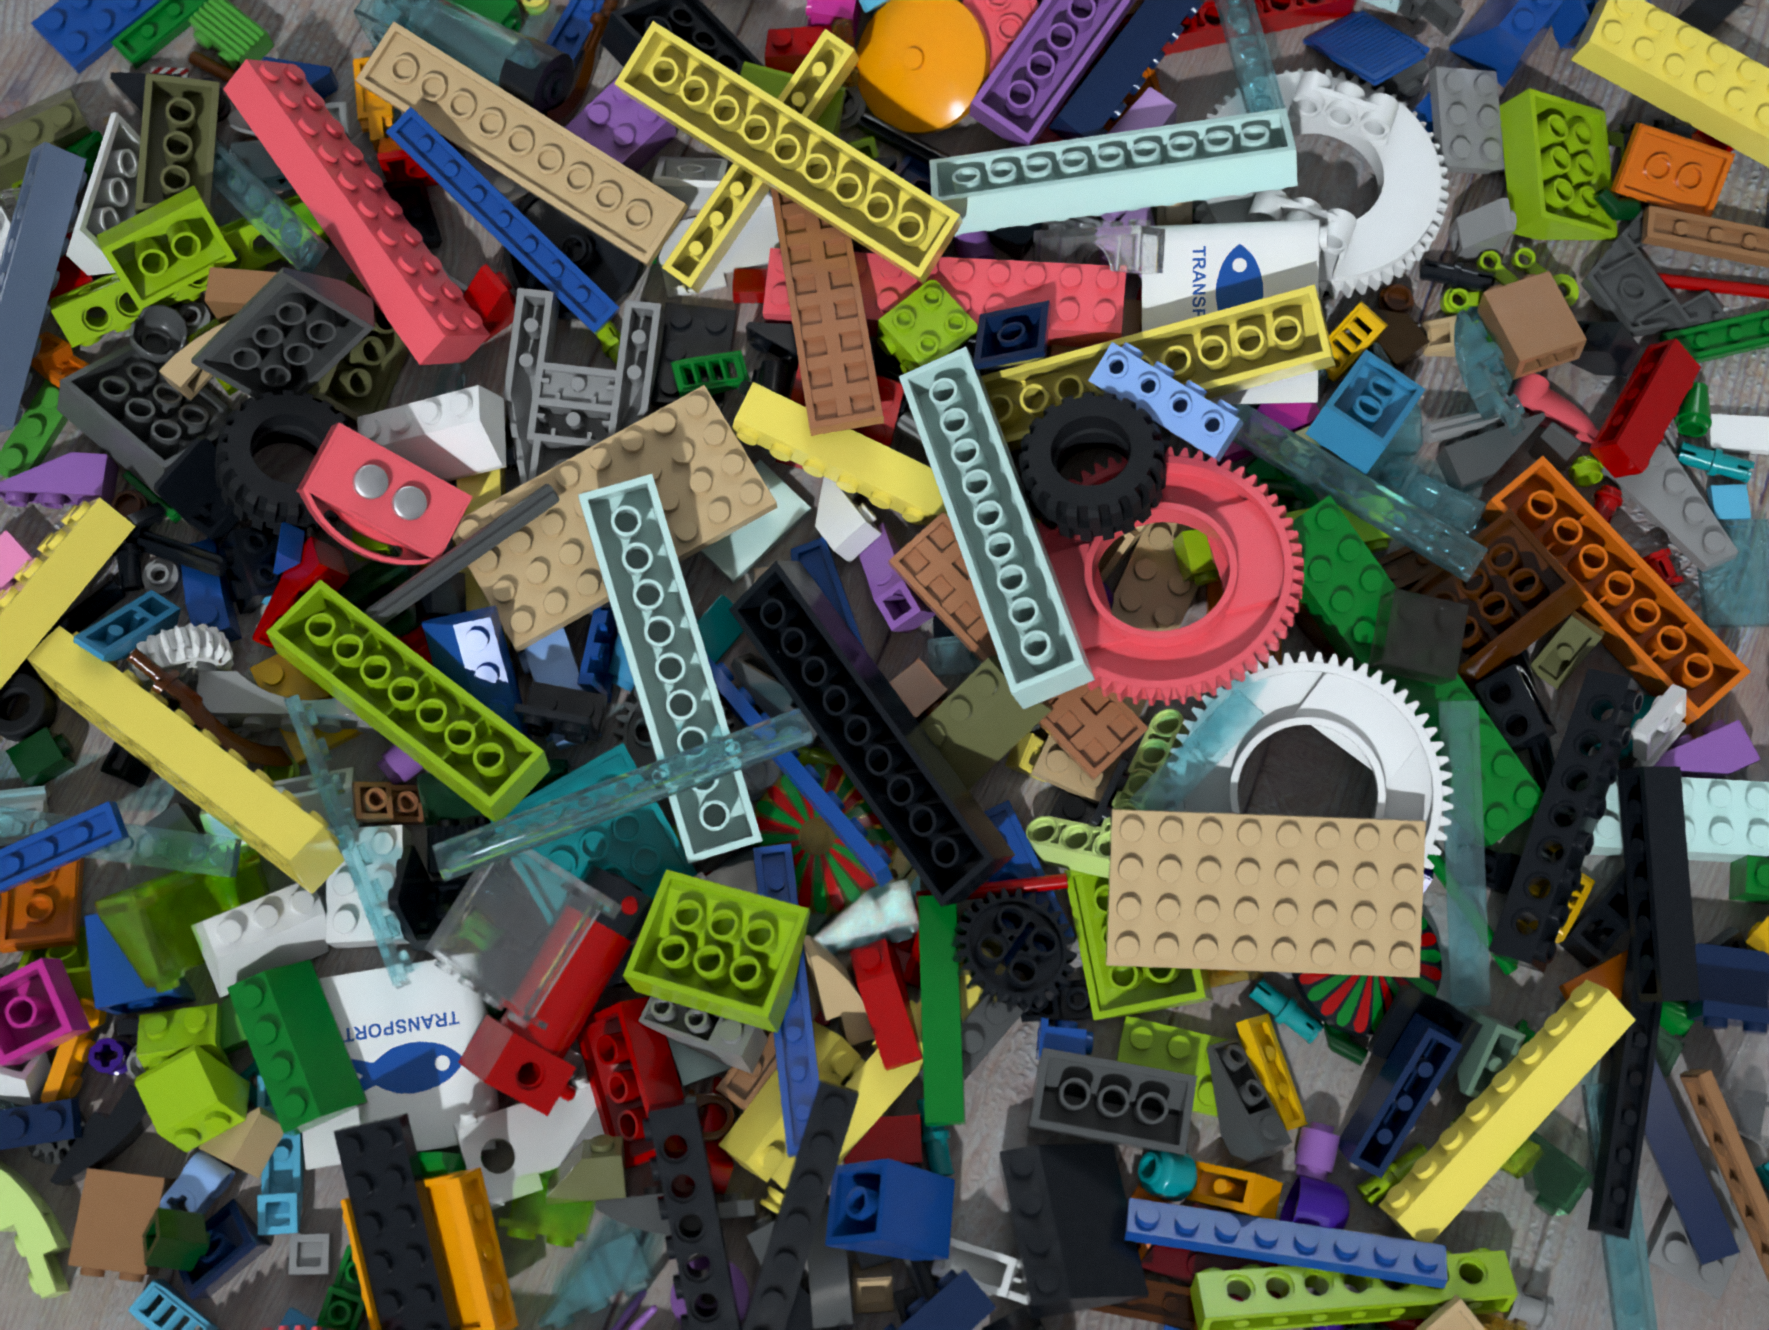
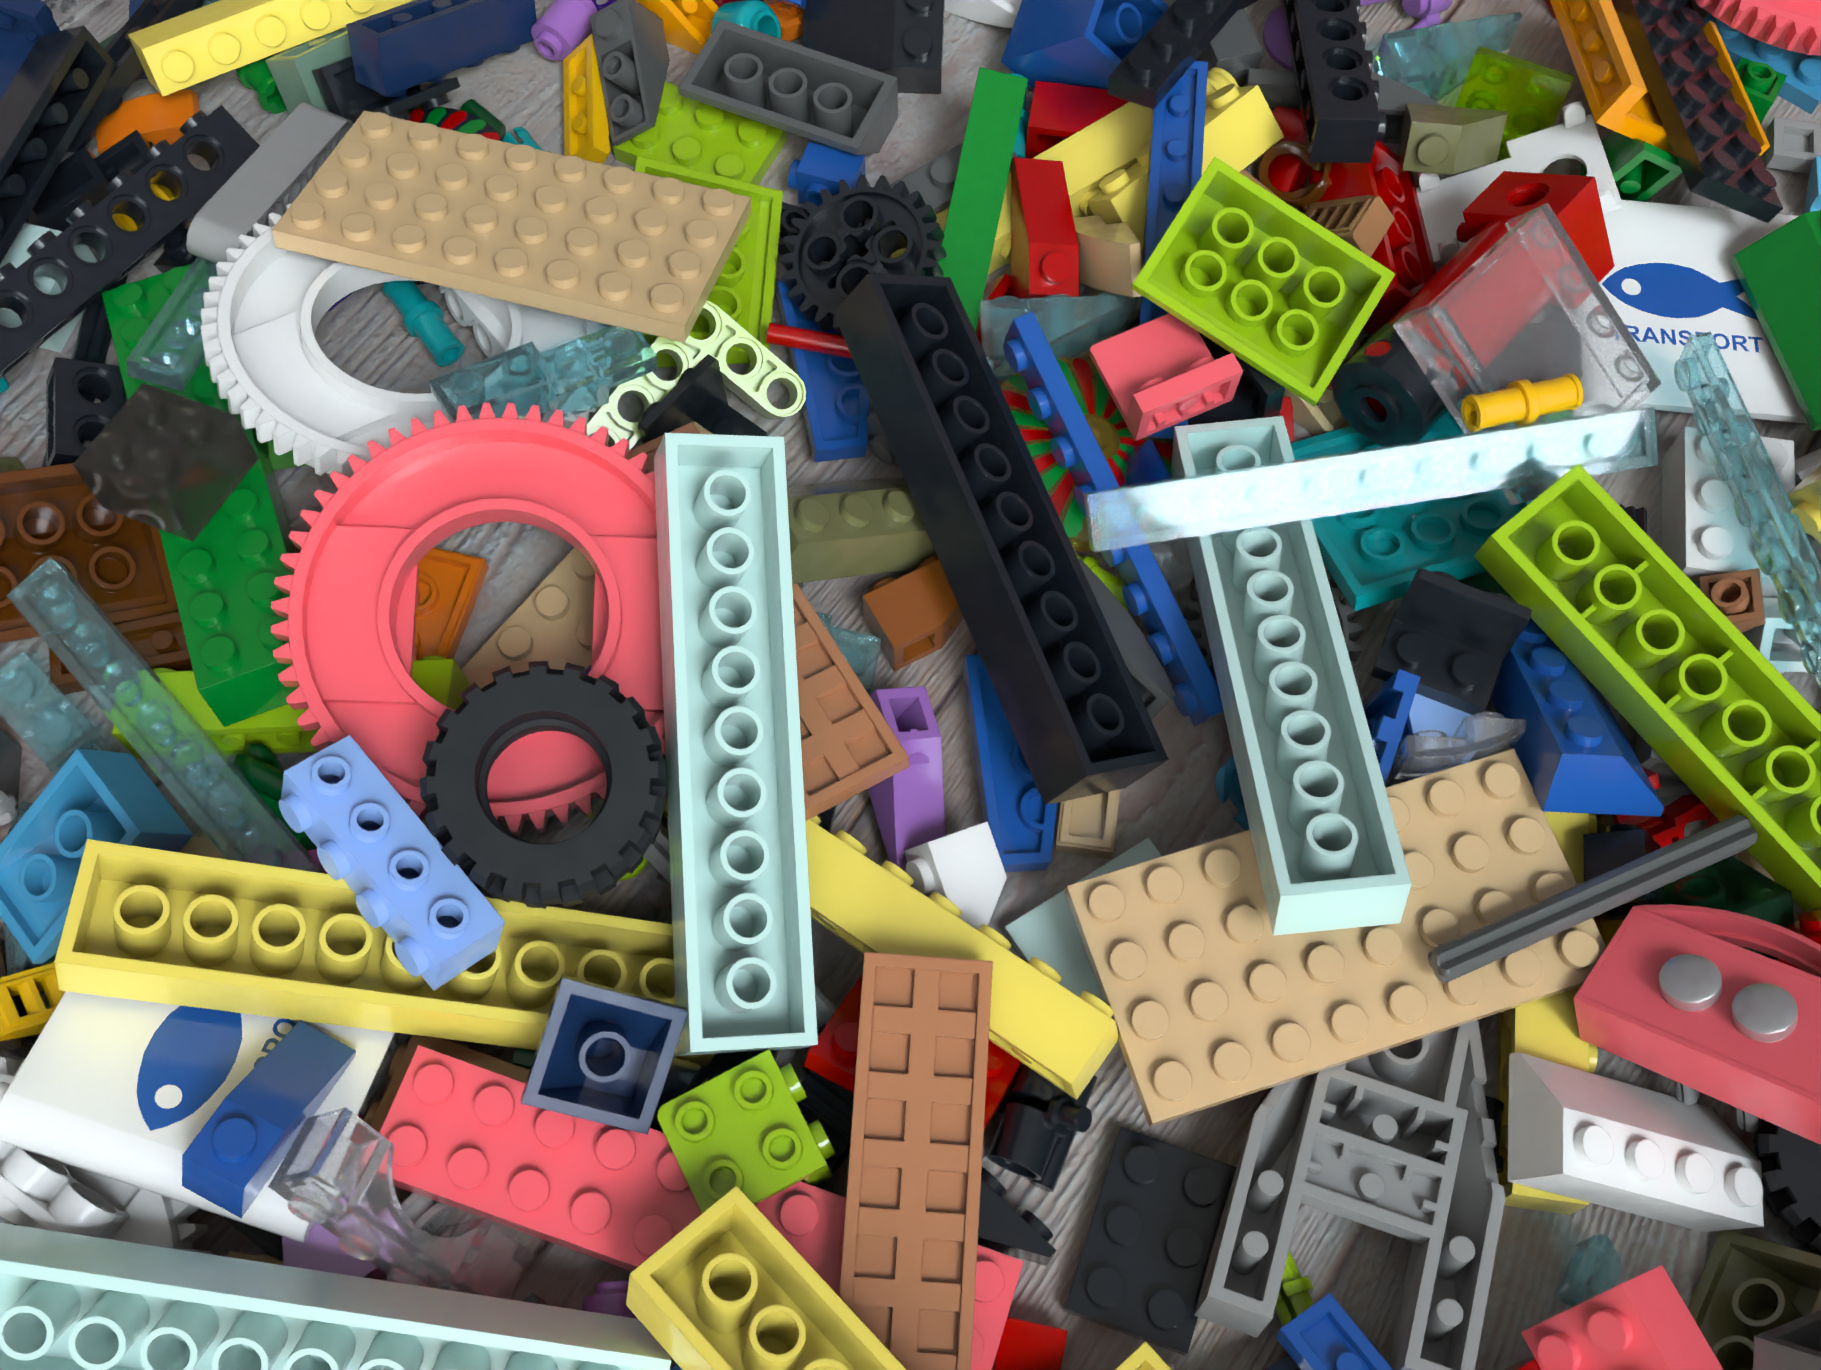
camera: 165 degrees left, 10 degrees down
black bracket [388,845,472,951] -> none
green slope [670,350,750,398] -> none
teal slope [697,594,744,664] -> none
none -> blue slope [182,1020,356,1218]
none -> light grey beam [186,102,354,264]
none -> coral bracket [1089,313,1243,441]
none -> clear blue tile [1122,439,1176,511]
none -> medium nougat slope [1304,195,1395,257]
none -> clear slope [1393,712,1526,779]
none -> yellow pin [1461,373,1583,432]

